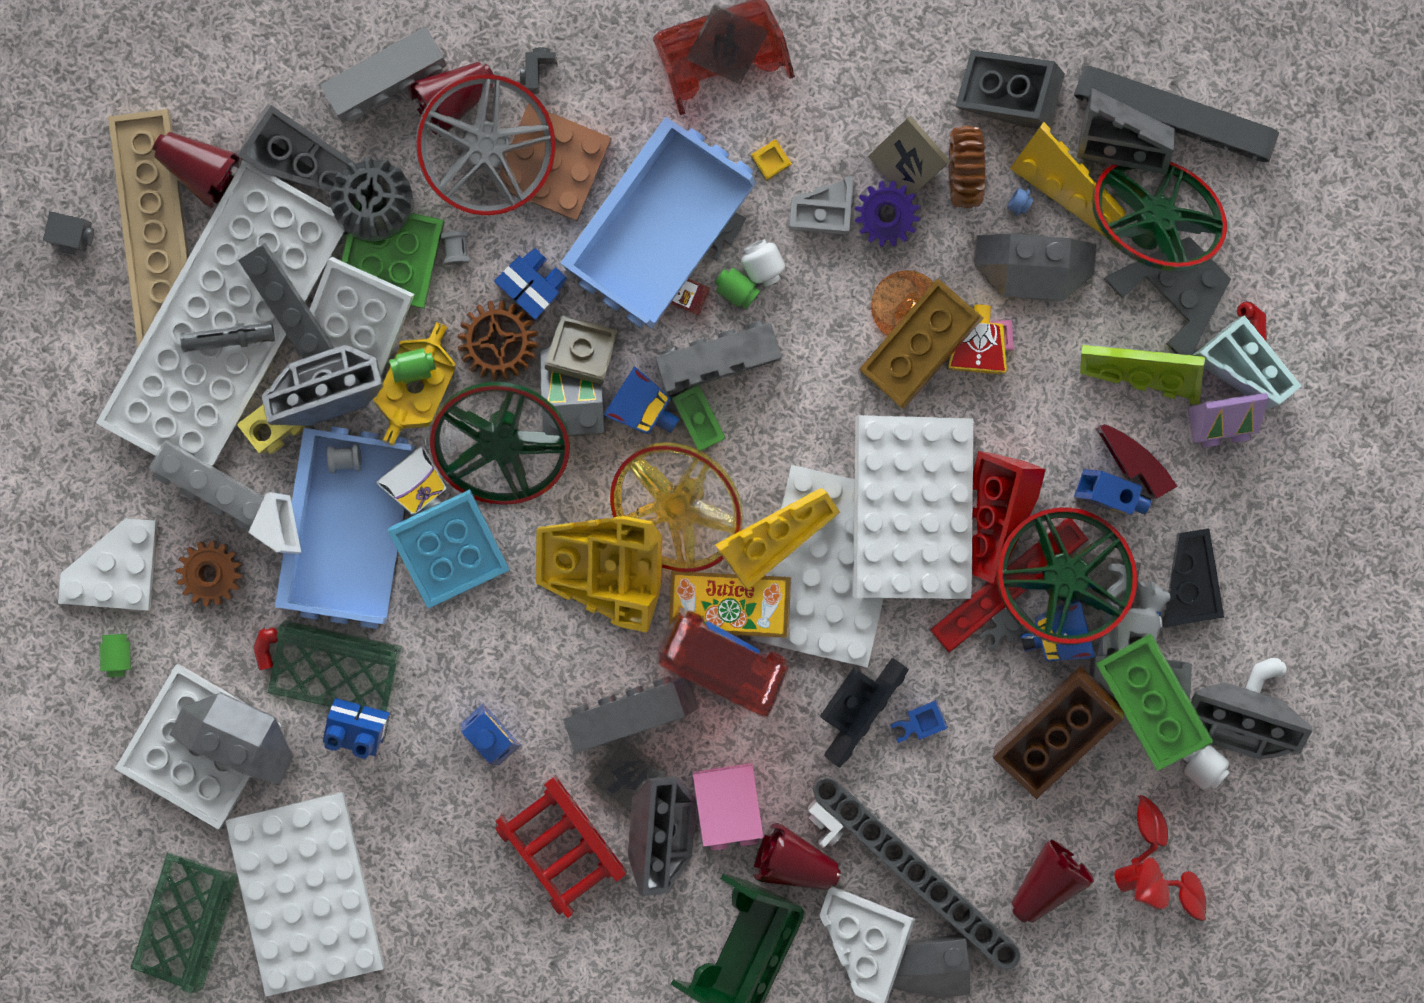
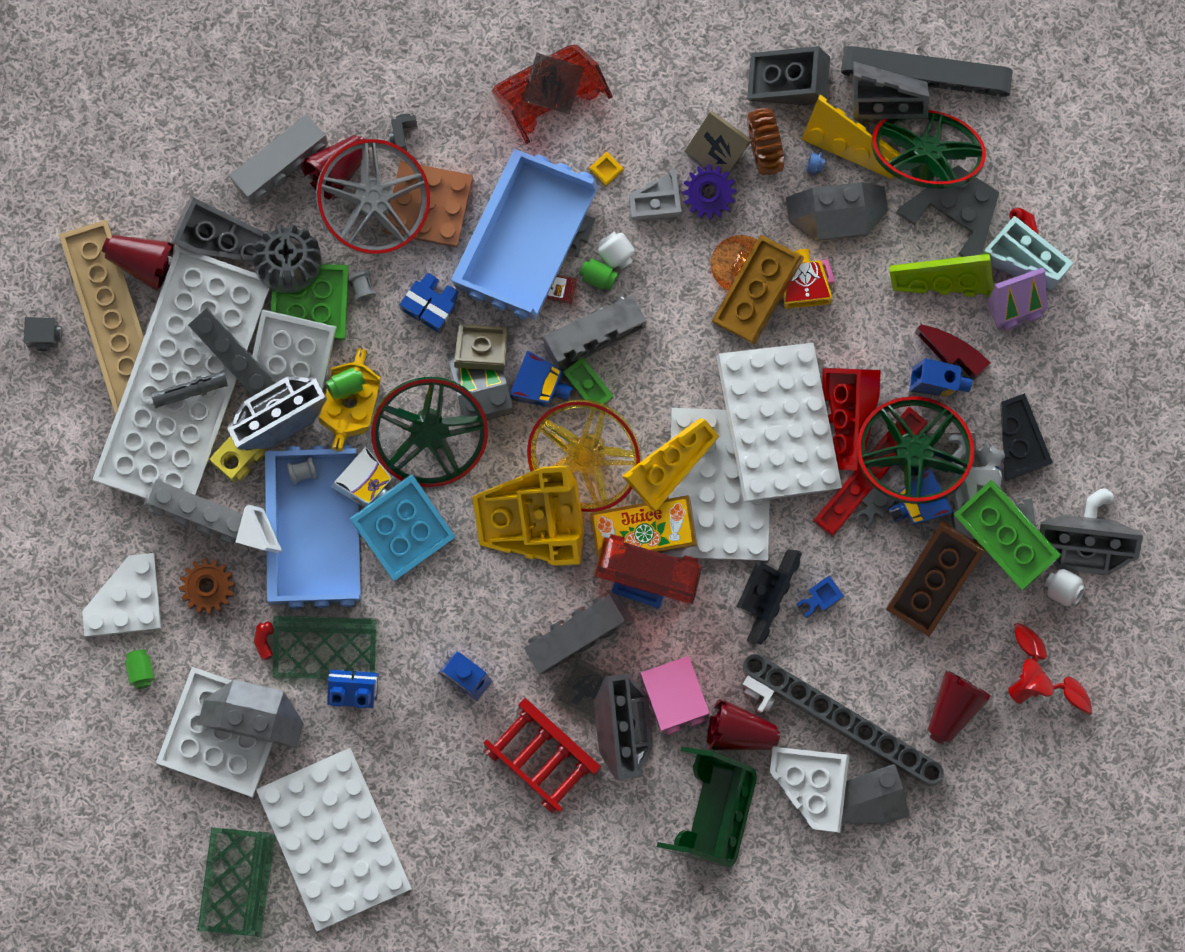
camera: 10 degrees left, 10 degrees down
dark orange gear [457,300,539,382] -> none

